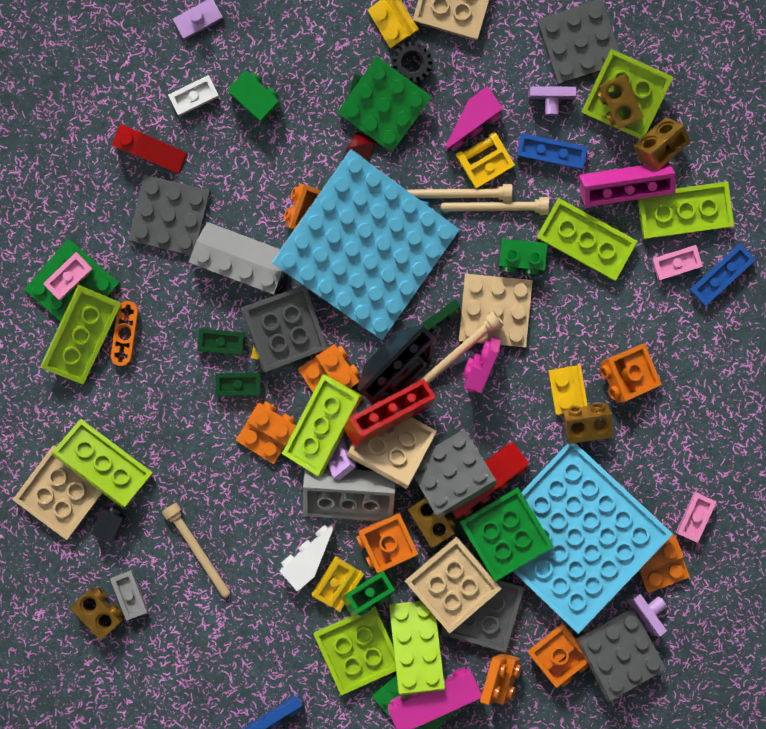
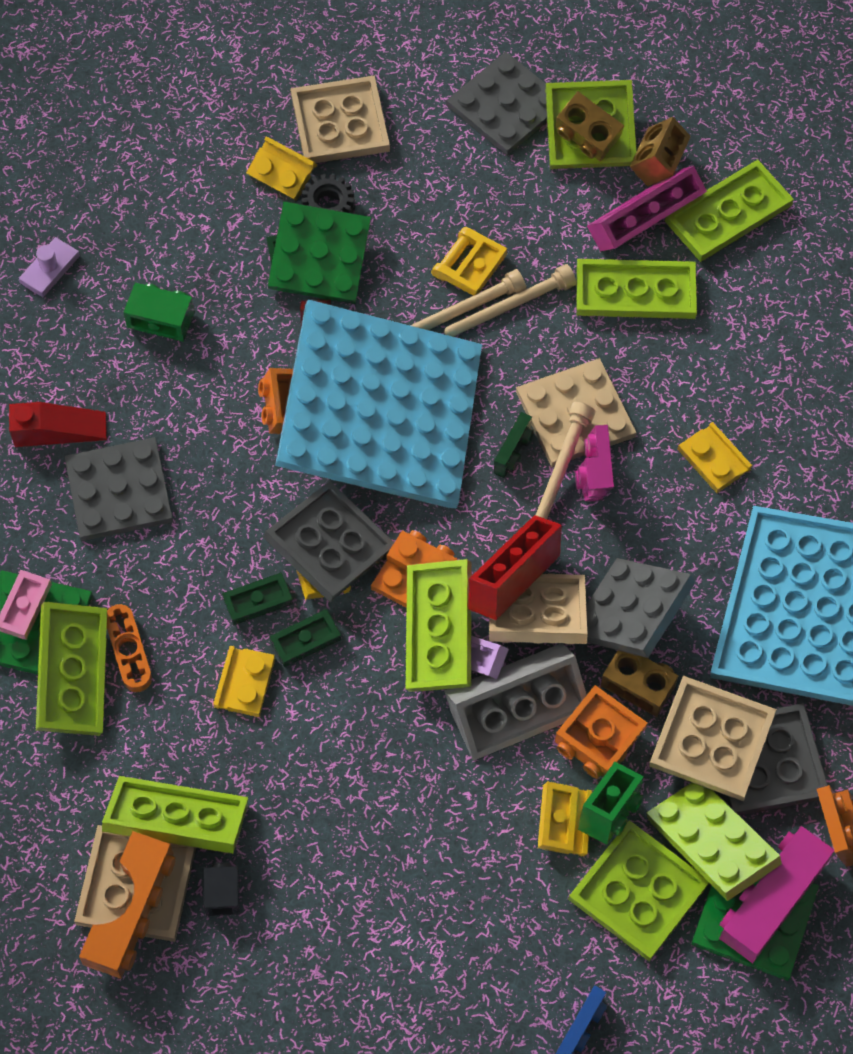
camera: 25 degrees left, 25 degrees down
pearl gold brick [70,586,124,641] -> none
light grey plate [110,569,148,621] -> none
tan piece [161,502,230,598] -> none
white plate [168,75,219,117] -> none
light grey slope [189,222,284,295] -> none
orange plate [236,401,296,464] -> none
white slope [280,524,334,591] -> none
black wedge [357,324,437,404] -> none
dark pink slope [445,86,503,151] -> none
red brick [452,441,529,518] -> none
green plate [460,487,554,582] -> none
green brick [498,239,548,275] -> none
blue plate [516,133,588,170] -> none
lavender tile [528,86,576,116] -> none
pearl gold brick [562,403,613,444] -> none
orange plate [599,343,662,403] -> none
bright pink plate [651,245,703,281] -> none
blue plate [689,243,756,306] -> none
none -> orange arch [79,831,176,979]
none -> yellow plate [213,646,275,717]

